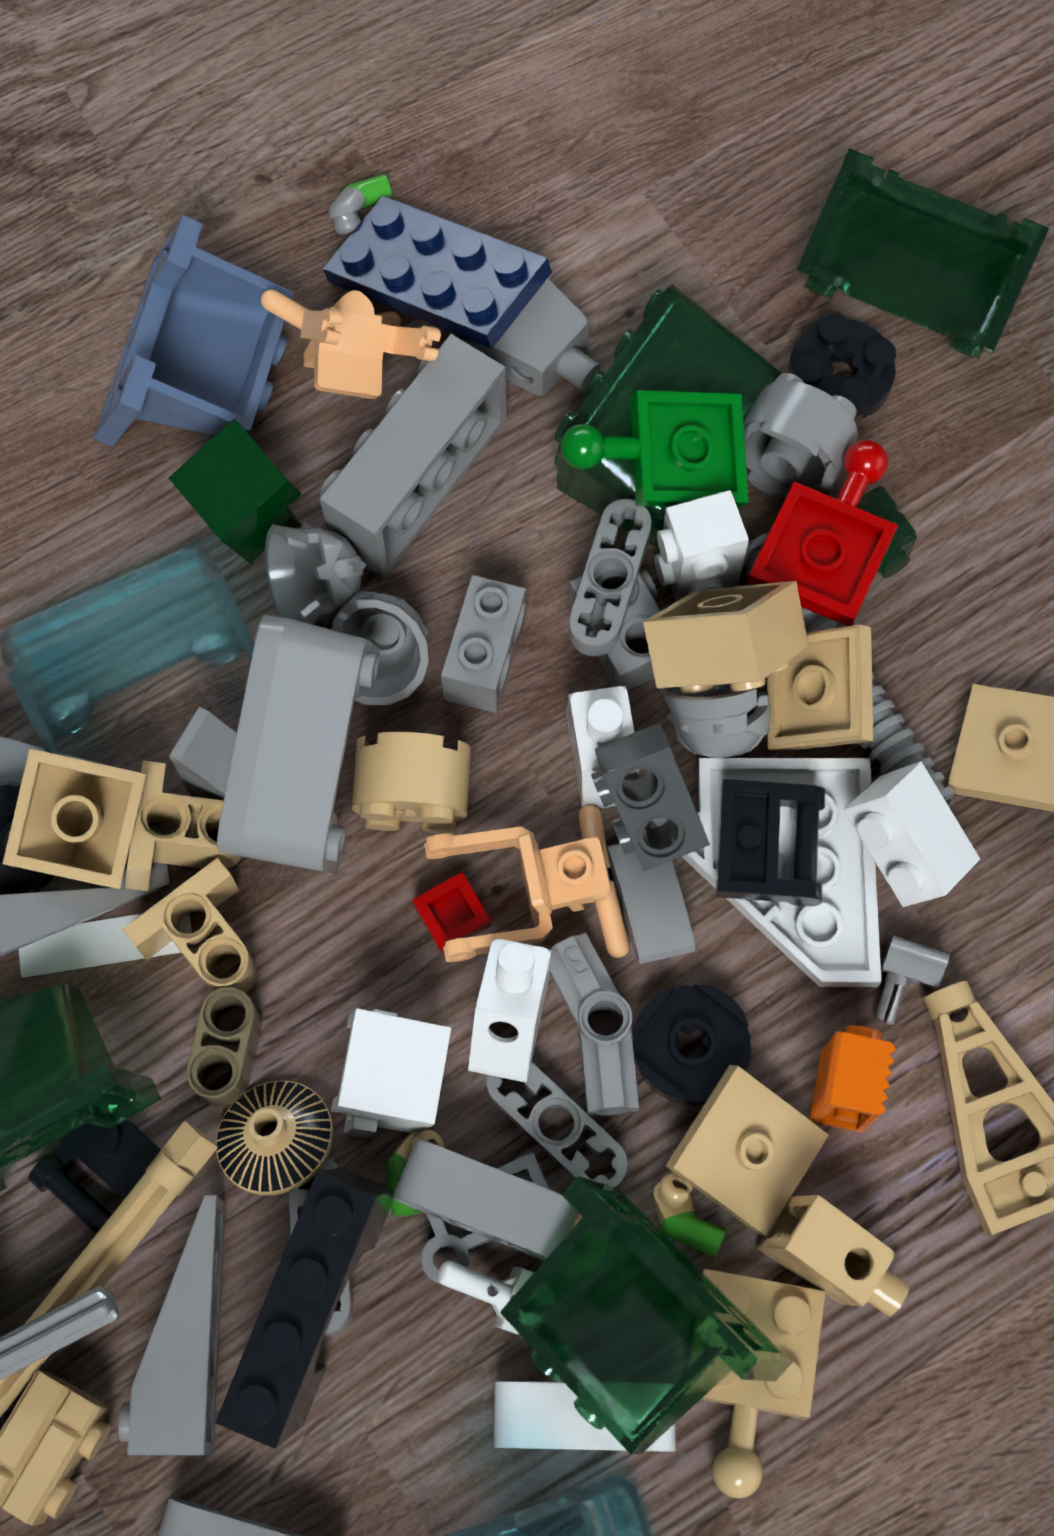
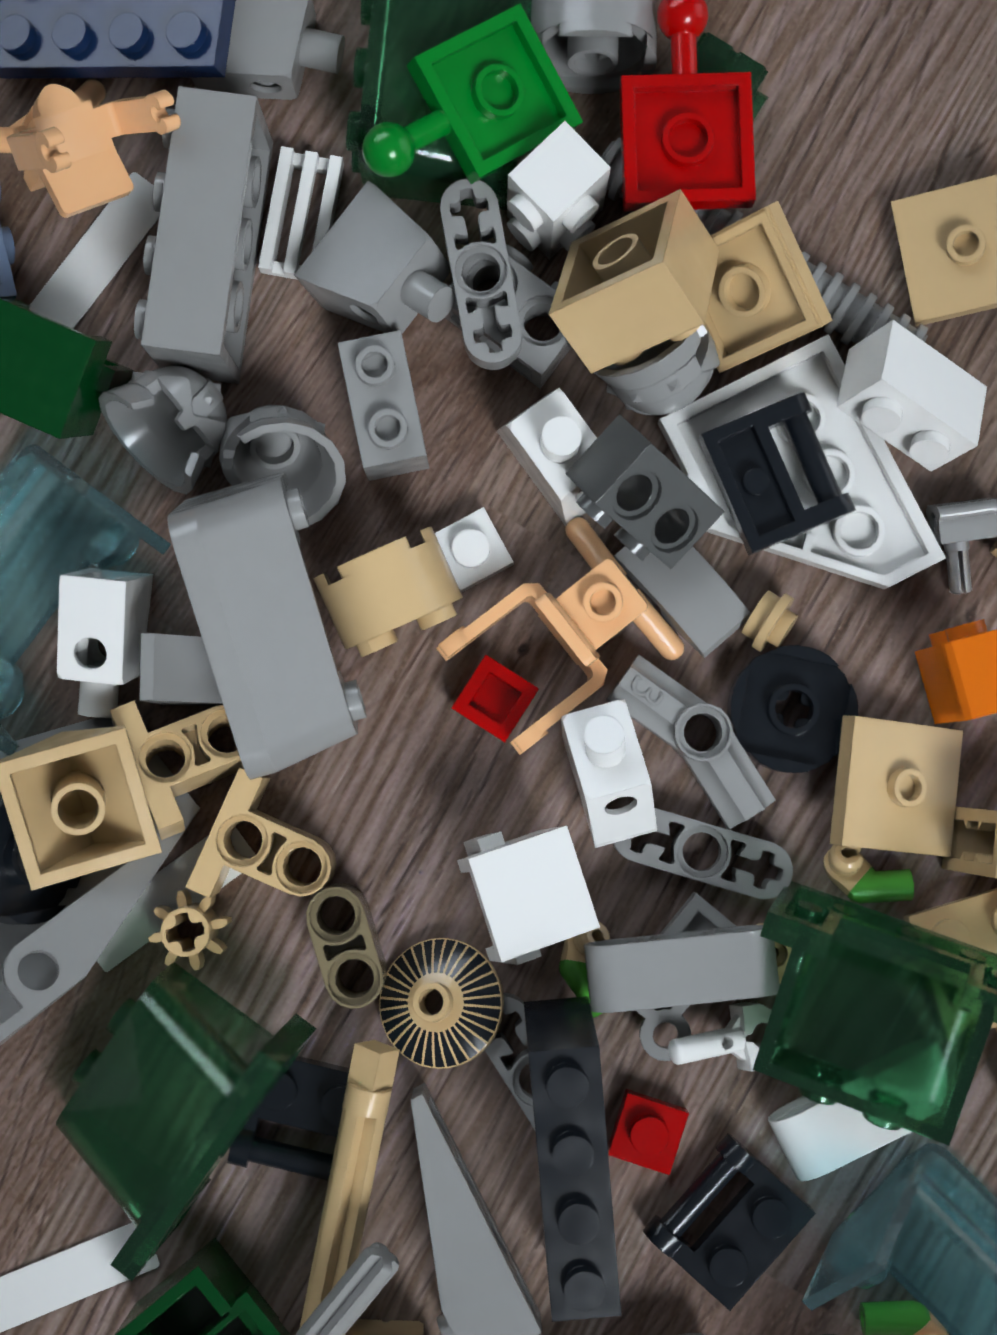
camera: 30 degrees left, 15 degrees up
none -> white sticker [29,172,160,329]
none -> white torso [57,568,153,718]
none -> tan gear [148,889,232,971]
none -> white tile [258,146,344,280]
none -> light grey torso [294,181,455,333]
none -> white plate [435,507,514,593]
none -> red plate [608,1089,689,1175]
none -> black plate [643,1133,816,1311]
none -> tan plate [742,590,798,652]

